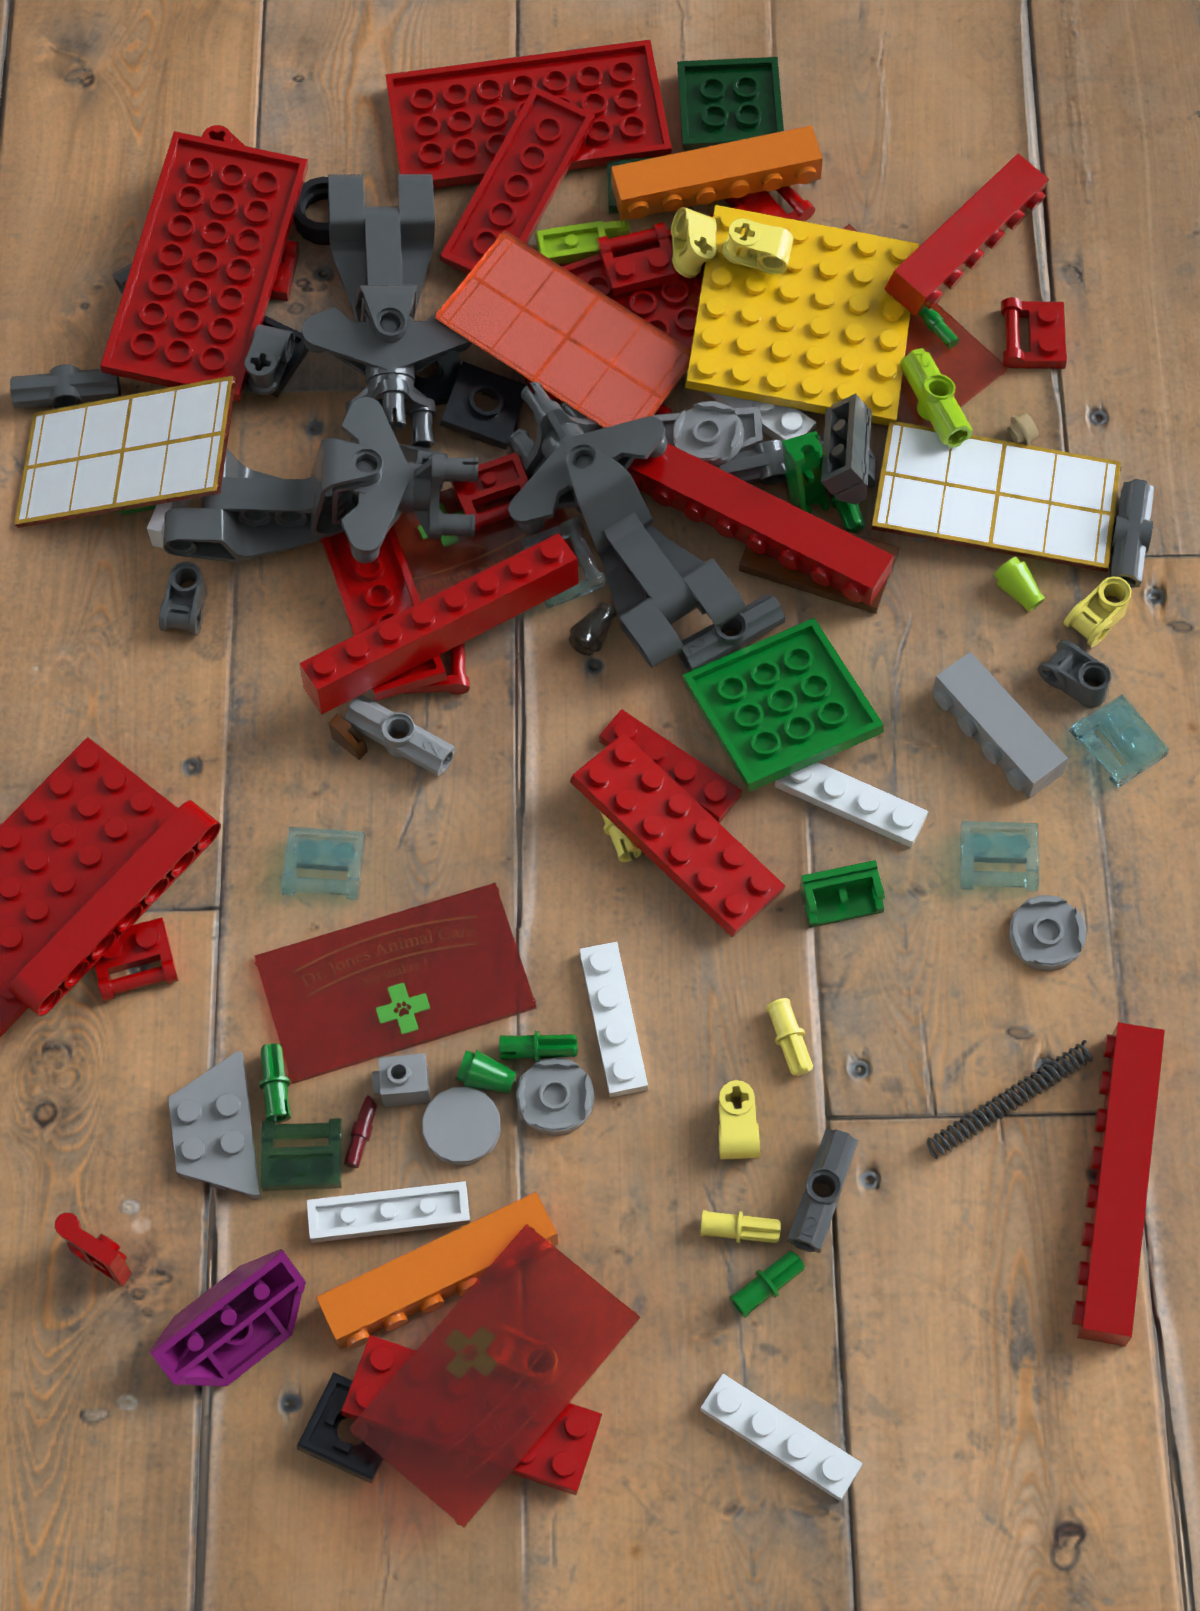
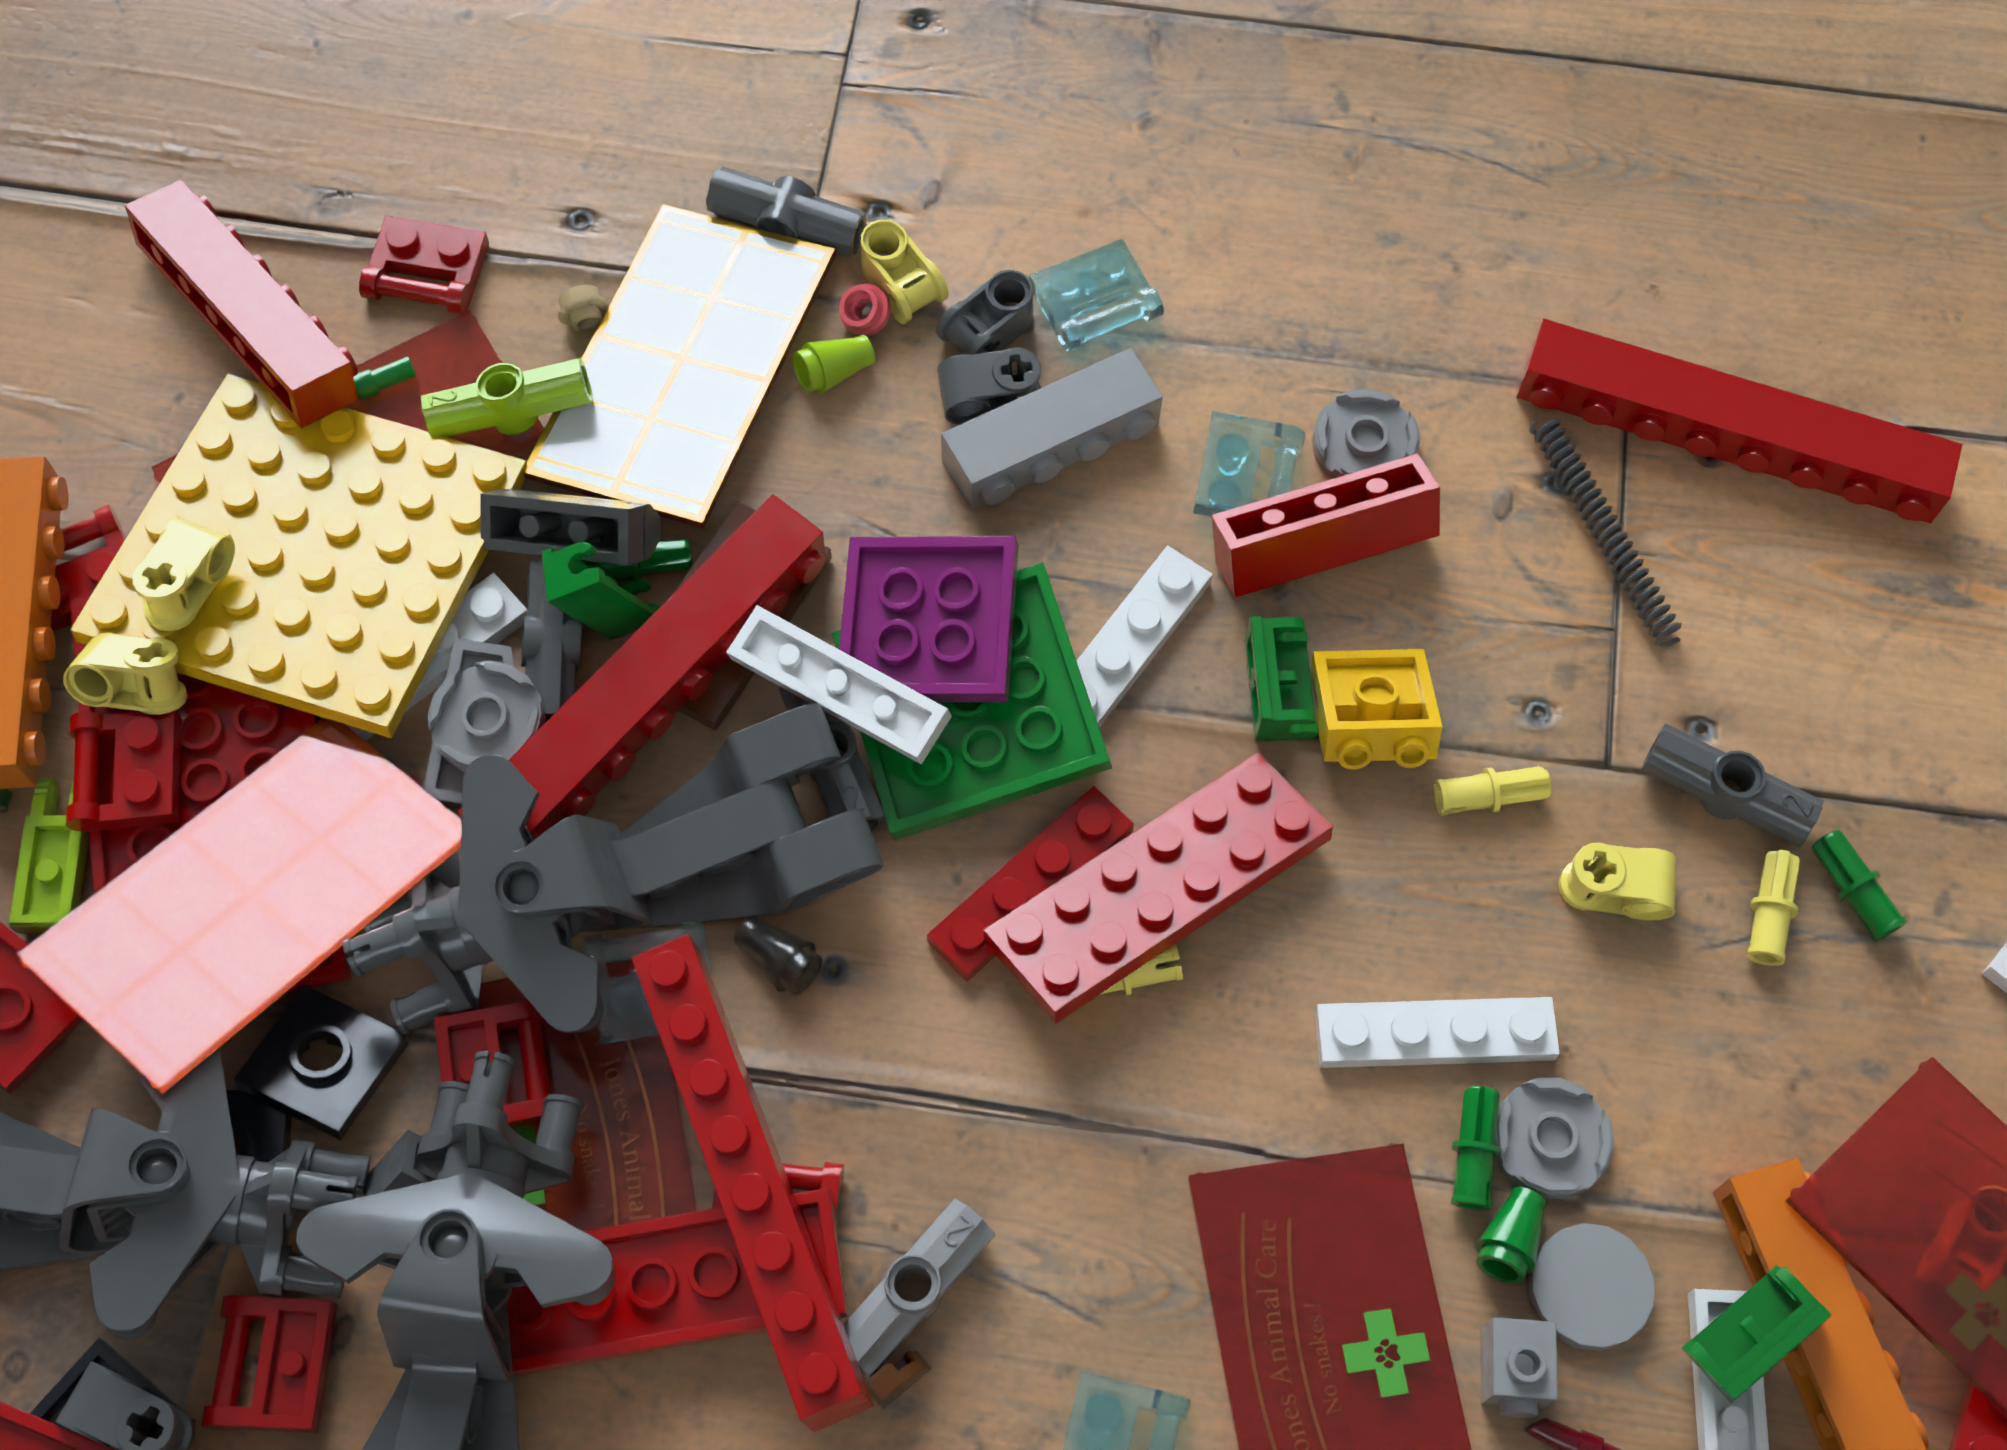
camera: 85 degrees left, 0 degrees up
none -> red plate [201,1295,337,1433]
none -> white plate [726,605,952,765]
none -> coral plate [839,283,891,337]
none -> magenta plate [839,536,1019,702]
none -> dark grey piece [937,348,1041,425]
none -> red brick [1212,454,1440,598]
none -> yellow plate [1311,649,1443,770]
none -> green hinge [1682,1265,1832,1404]

